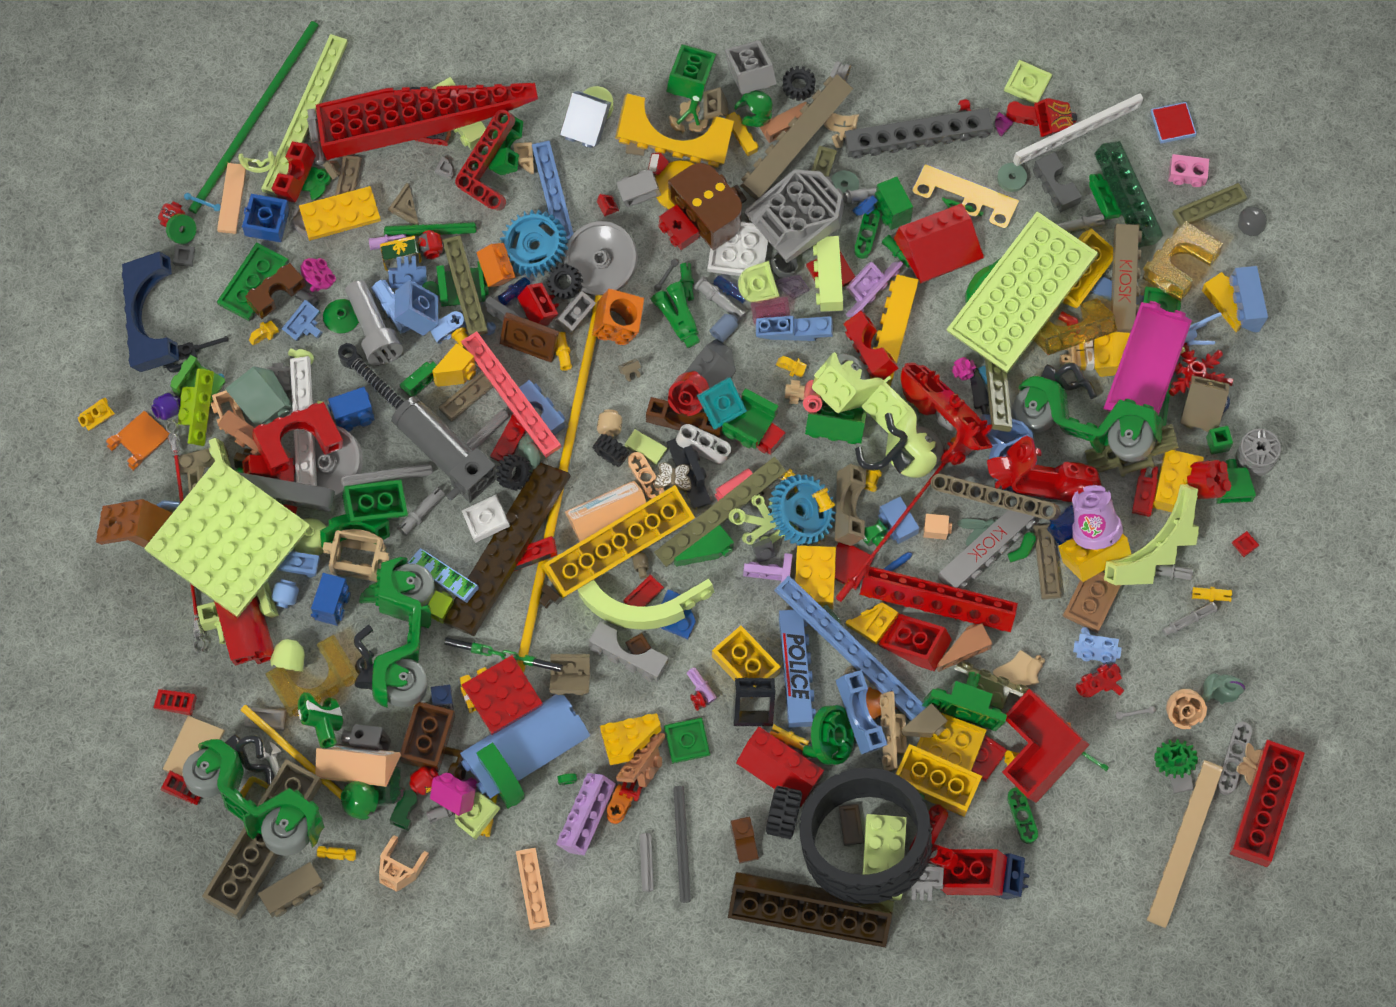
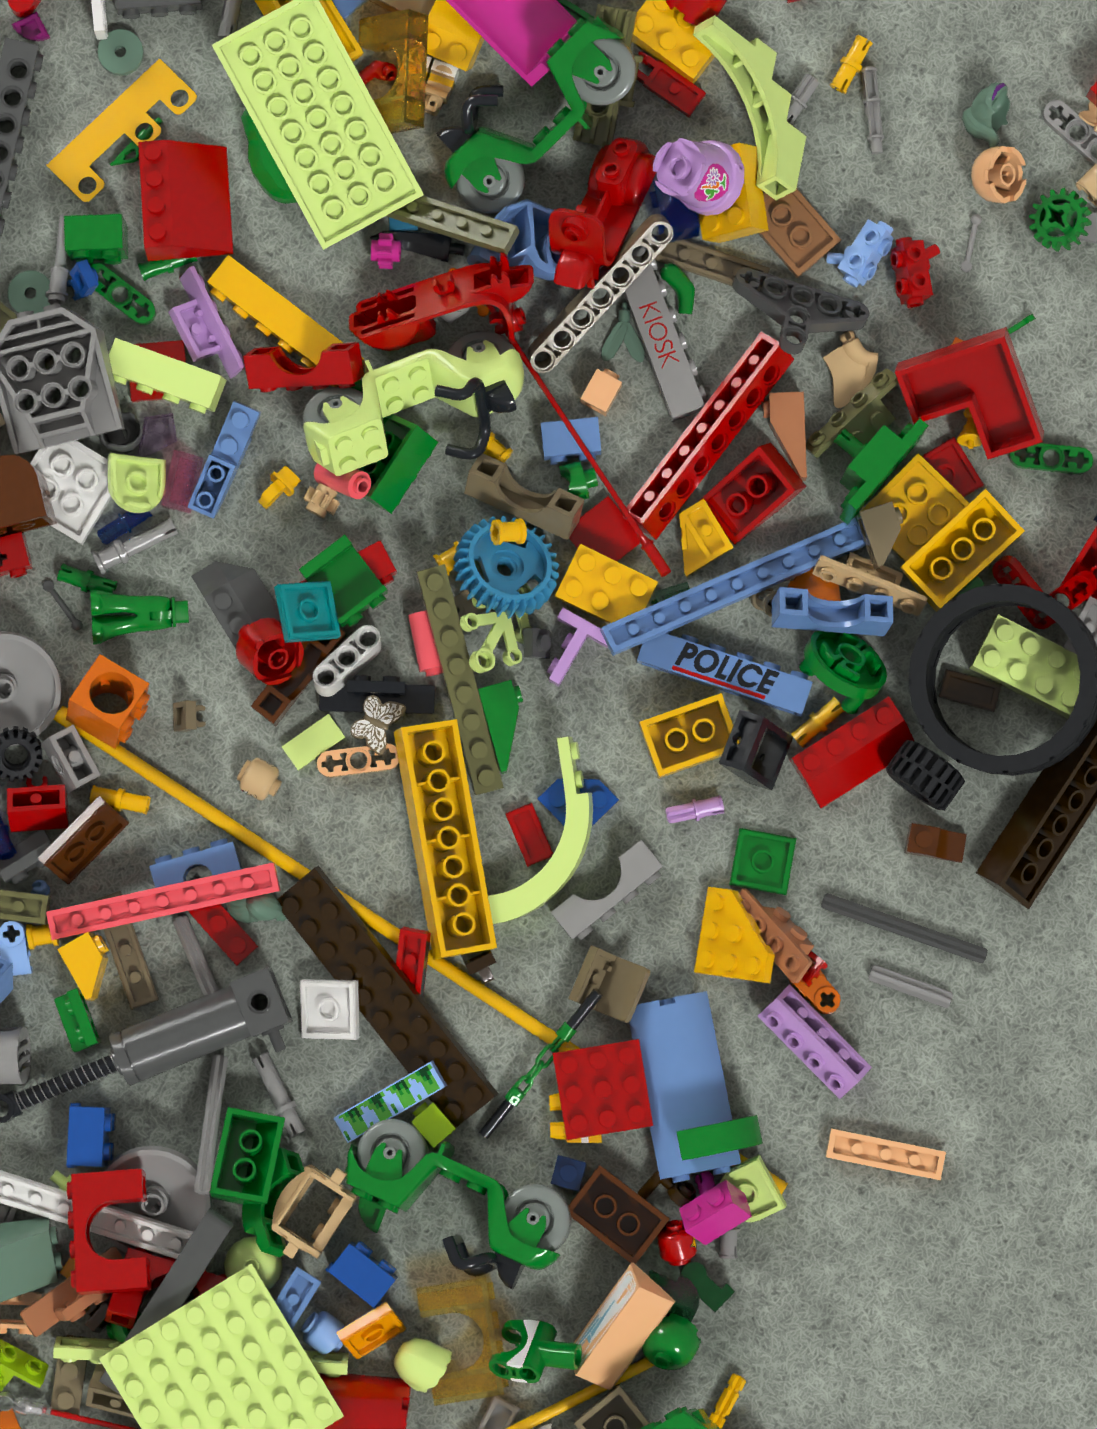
camera: 65 degrees left, 15 degrees up
dark grey torso [341,724,391,751] -> none
light nougat piece [379,835,429,892] -> none
black tyre [496,454,532,491] -> none
green tile [557,773,578,785] -> none
light nougat slope [565,481,646,542] -> none
black tyre [592,434,629,467] -> none
reddish brown tile [625,633,651,655] -> none
dark tan cylinder [633,552,649,579] -> none
red bush [690,691,706,711] -> none
sand blue brick [709,314,738,343] -> none
blue piece [883,552,912,572] -> none
none -> light orange tile [336,1301,406,1359]
none -> dark grey beam [732,267,870,355]

